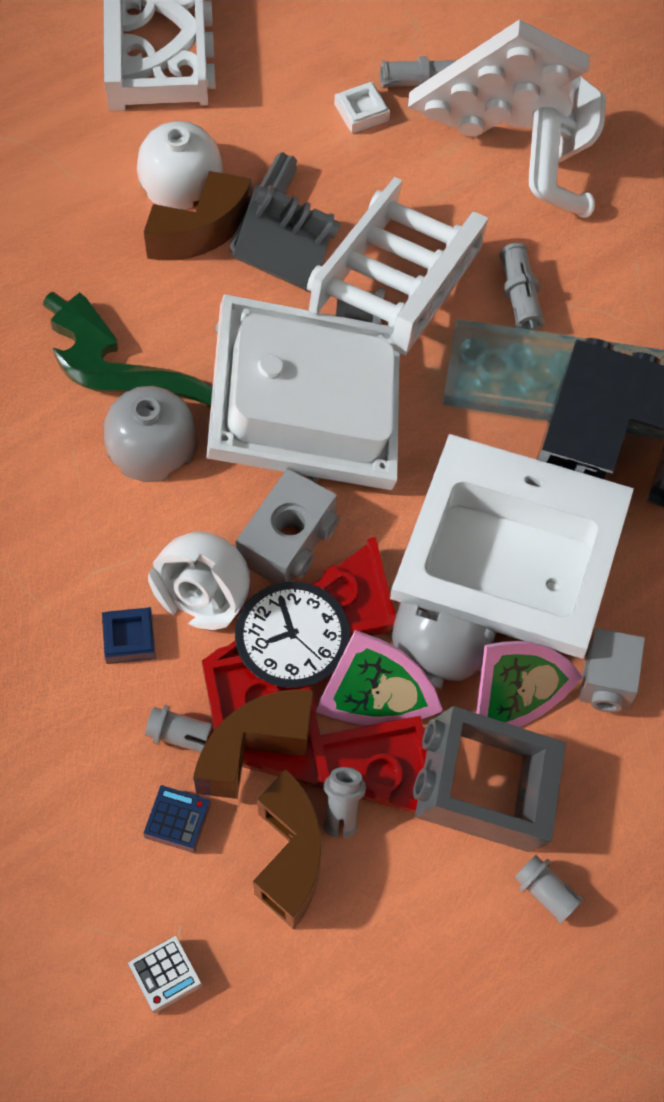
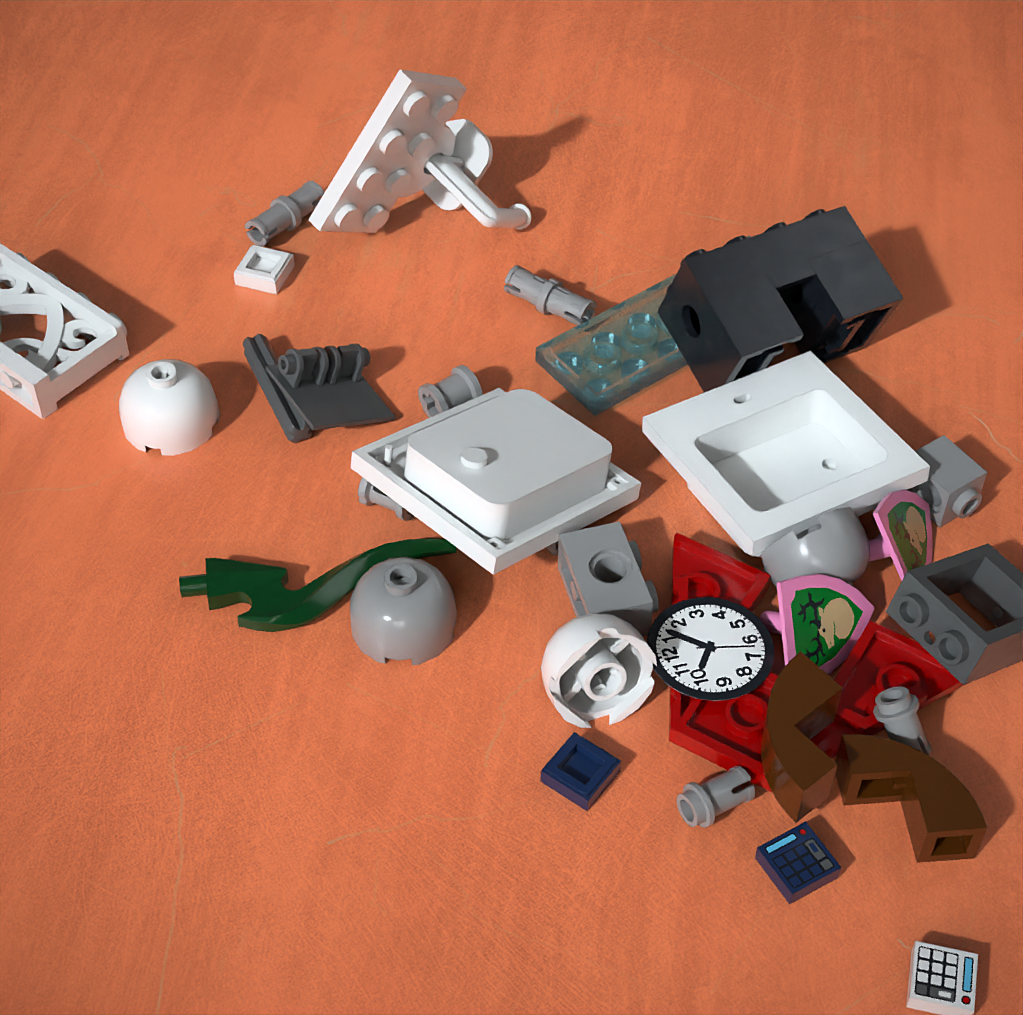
camera: 45 degrees left, 15 degrees down
reddish brown brick [144,171,252,260] -> none
white fence [307,177,489,356] -> none

